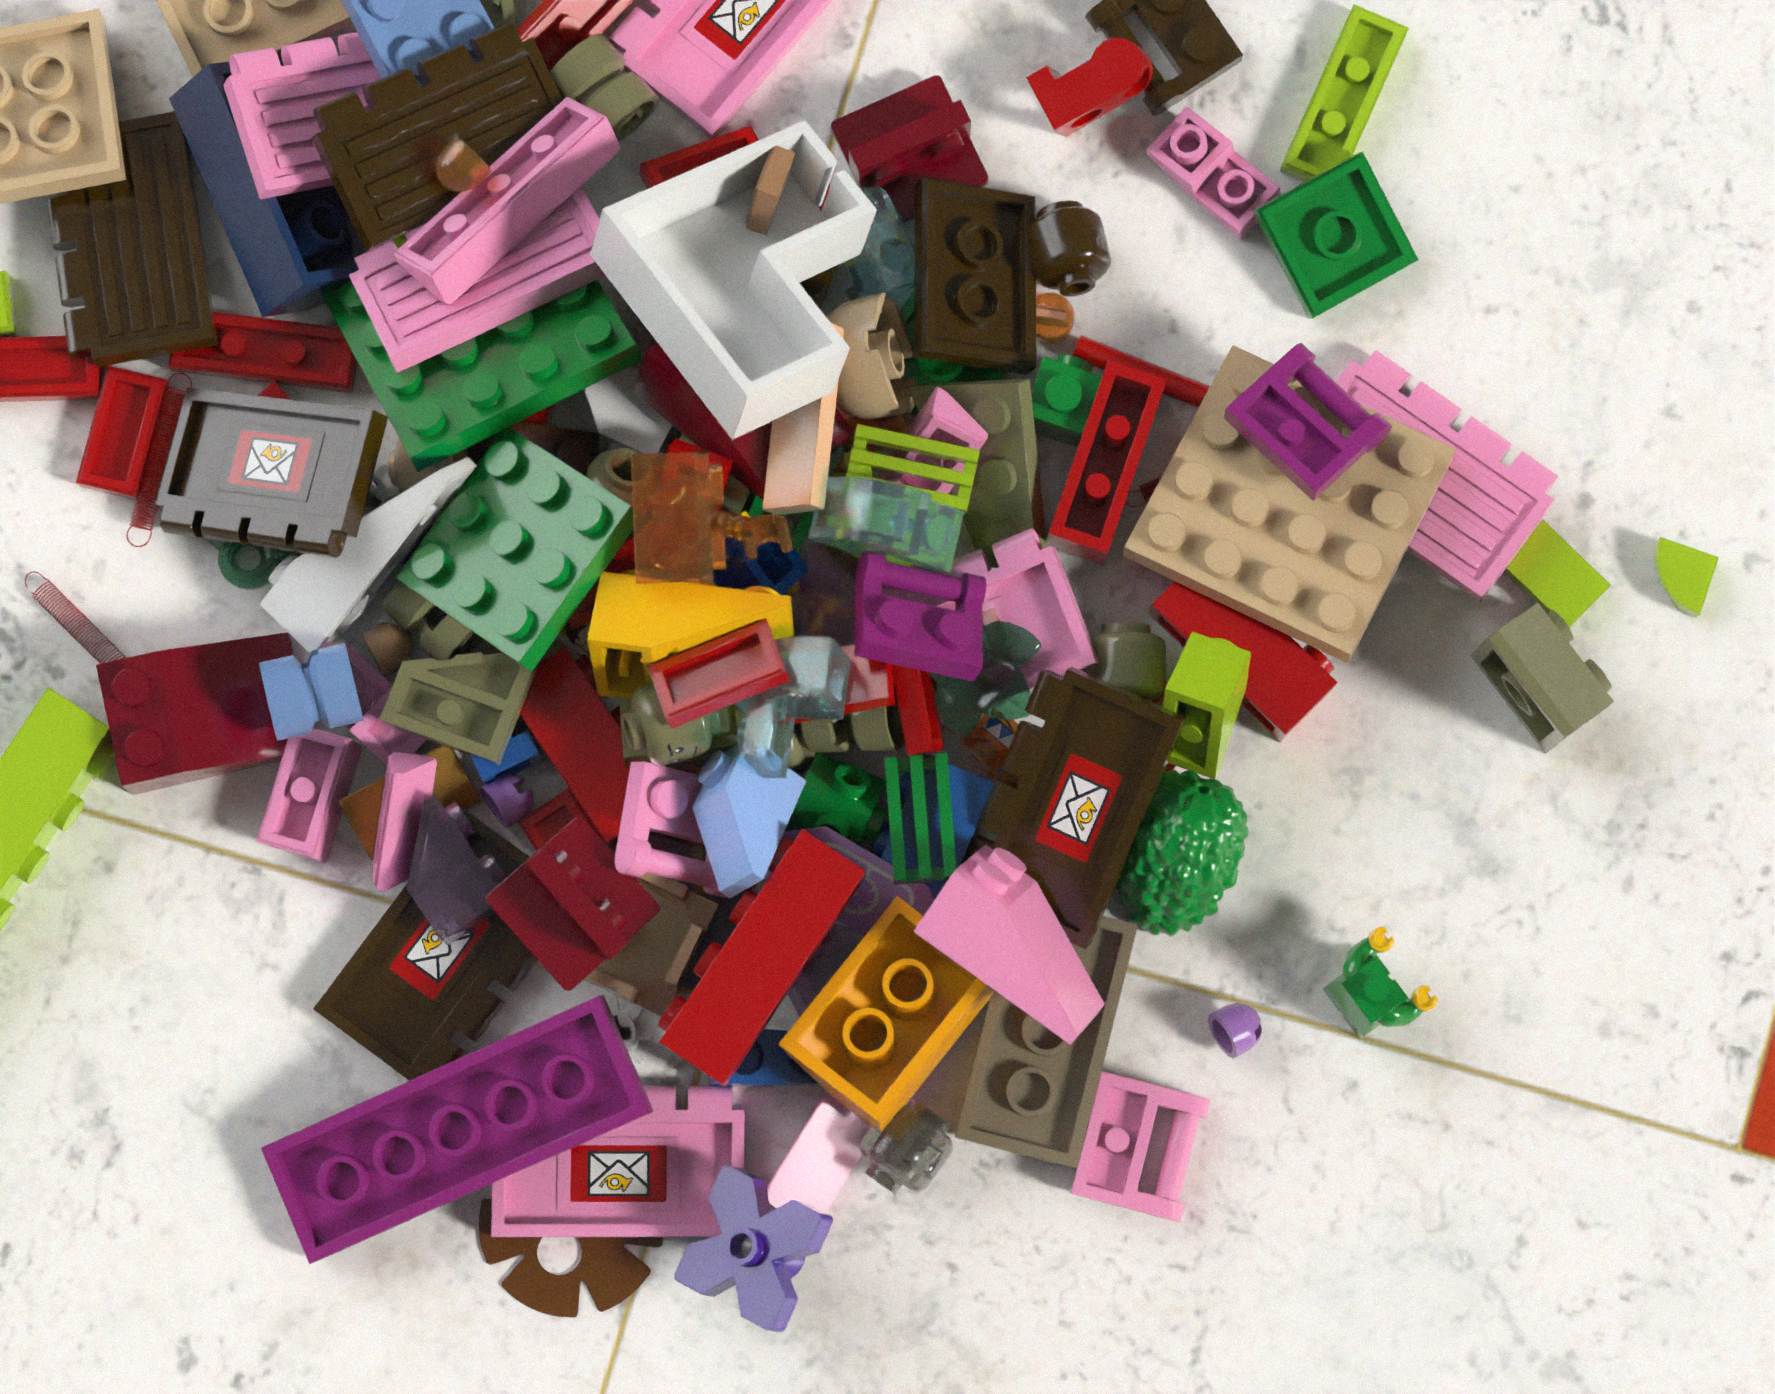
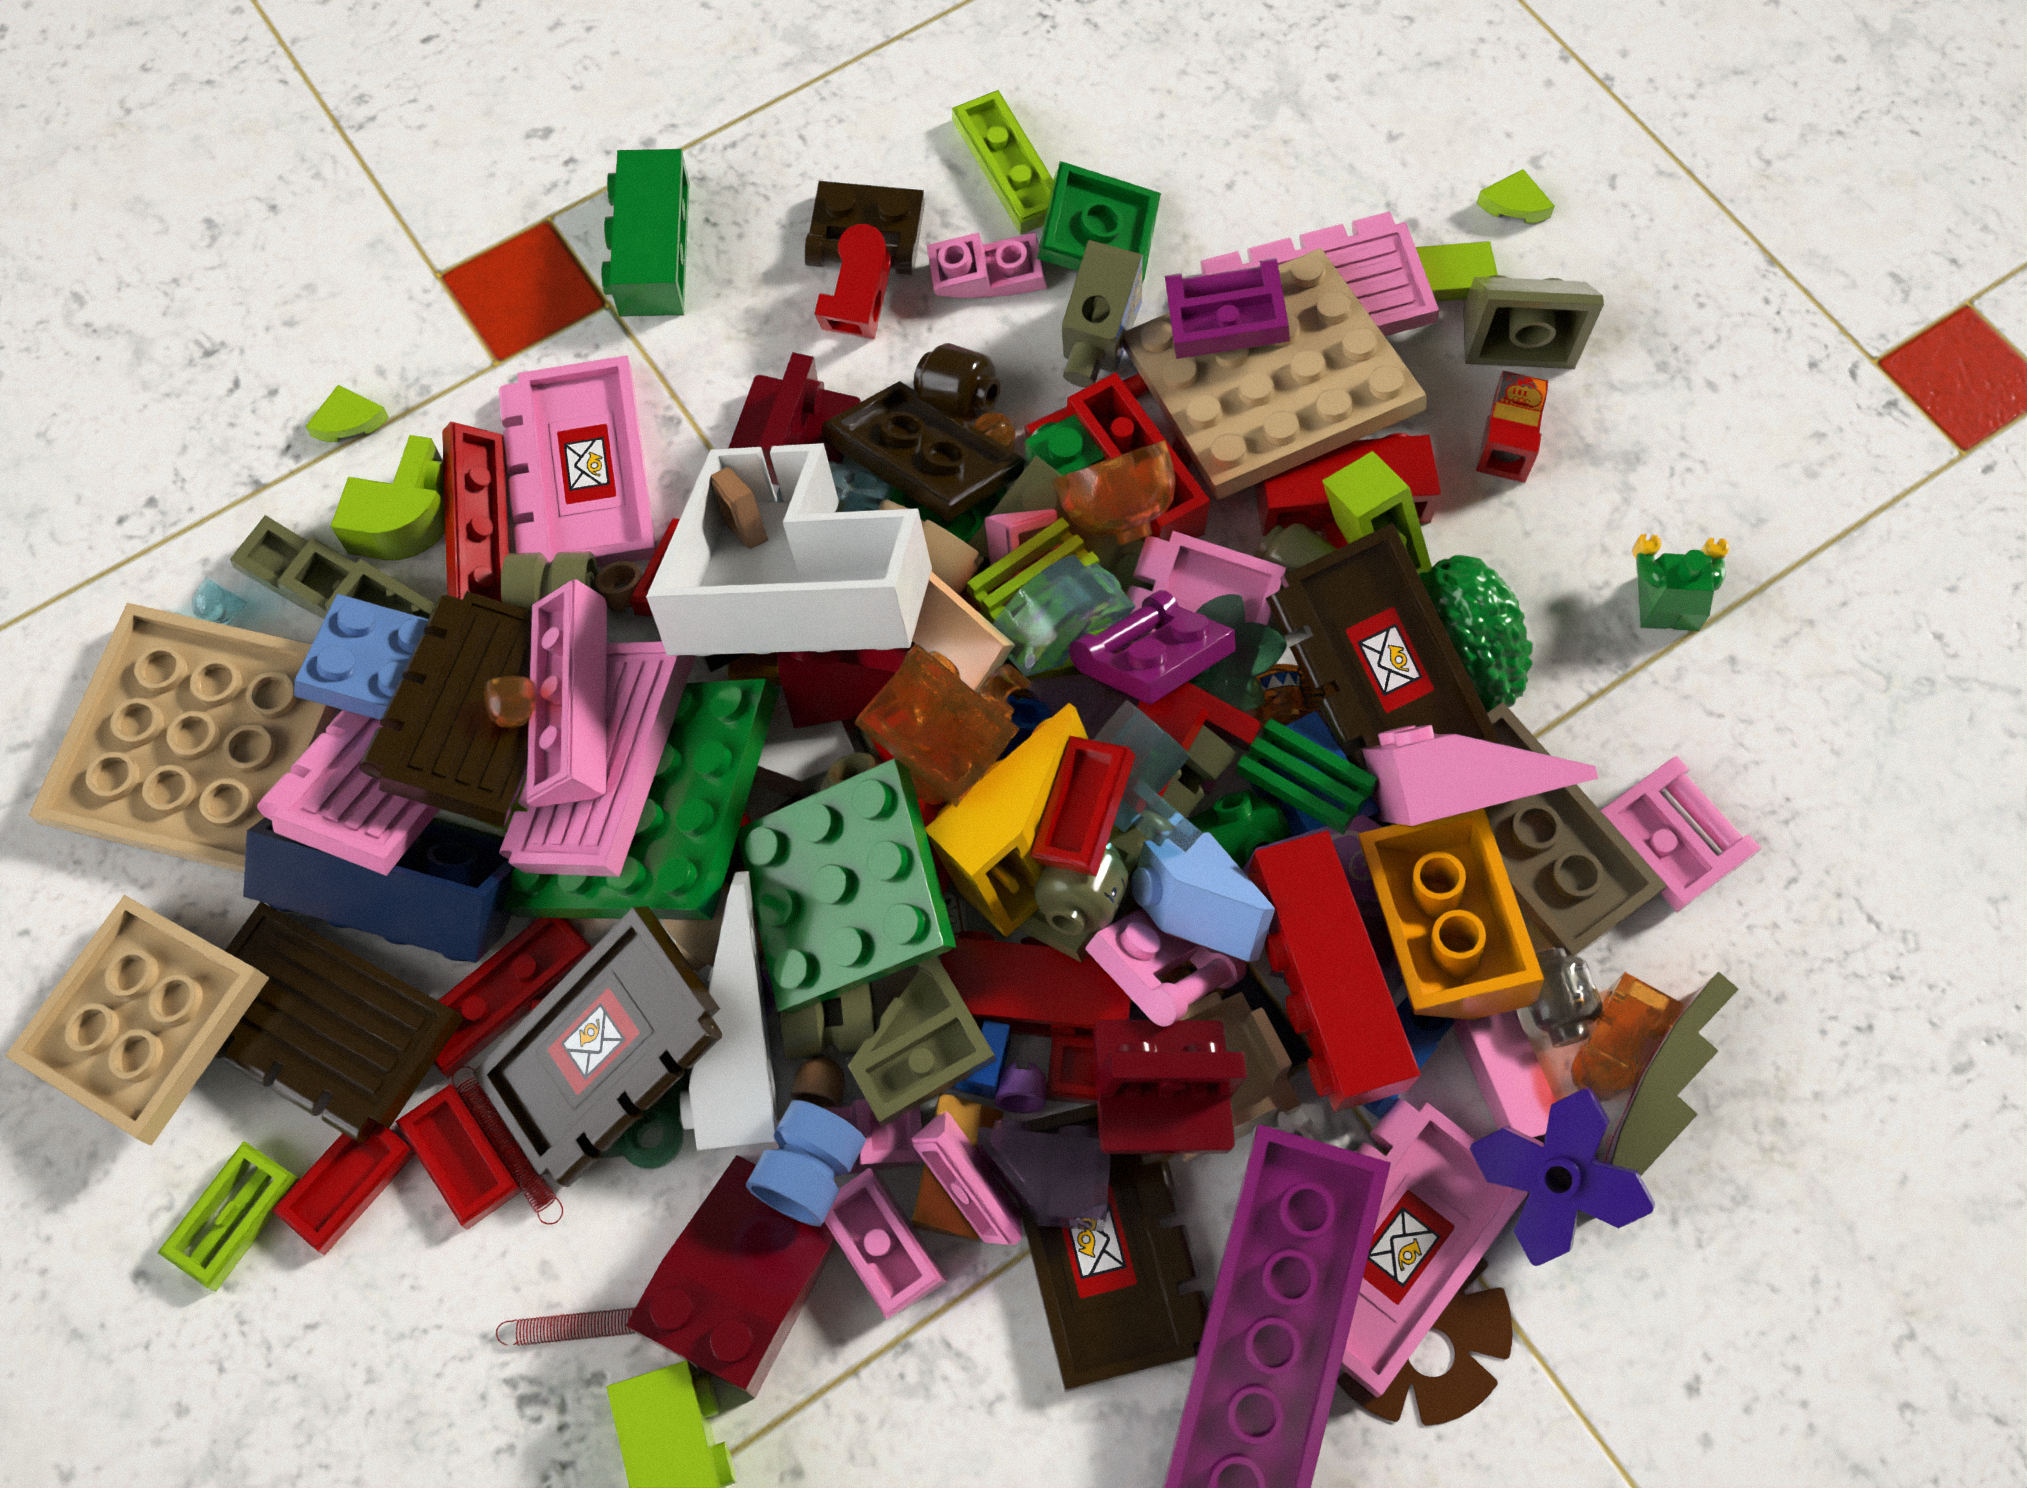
camera: 50 degrees left, 15 degrees down
medium lavender hinge [1208,1003,1262,1058] -> none
none -> medium nougat hinge [595,561,642,612]
none -> clear orange cylinder [1052,440,1176,545]
none -> olive torso [1062,240,1143,388]
none -> red leg [1476,371,1548,483]
none -> clear orange leg [1571,972,1683,1102]
none -> olive slope [1599,971,1739,1176]

